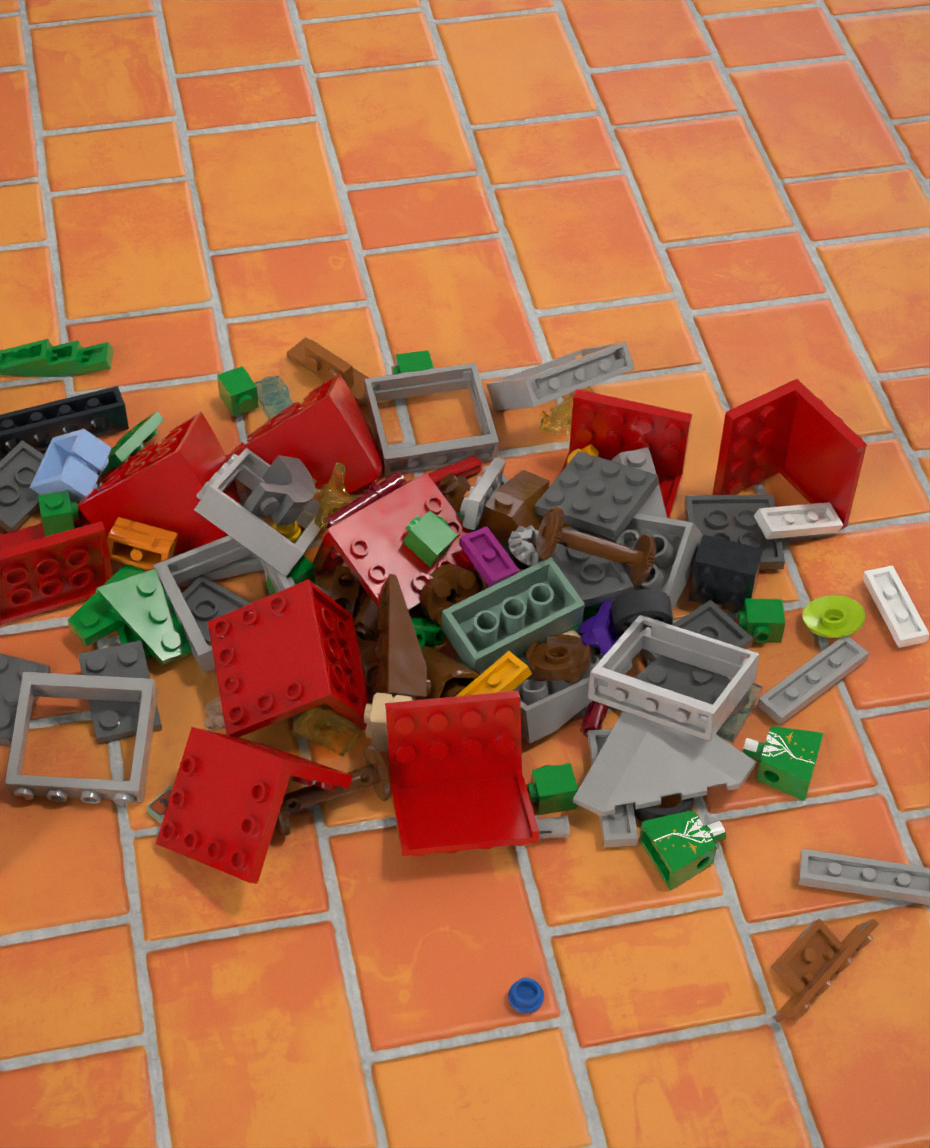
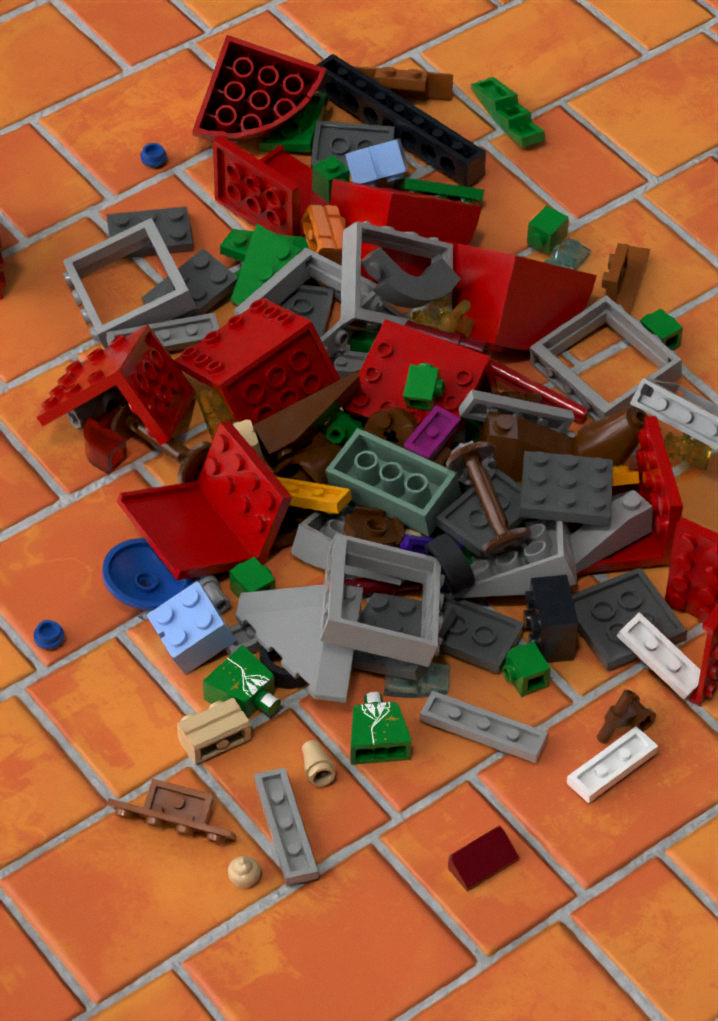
camera: 65 degrees right, 0 degrees up
lime dish [802,595,865,638] -> none
none -> clear red brick [83,406,127,475]
none -> blue dish [102,538,193,610]
none -> light grey plate [106,313,220,352]
none -> light blue piece [147,581,237,674]
none -> tan brick [177,698,251,765]
none -> tan plate [228,856,260,889]
none -> tan cone [302,740,336,787]
none -> reddish brown cone [573,407,648,466]
none -> reddish brown piece [597,690,656,743]

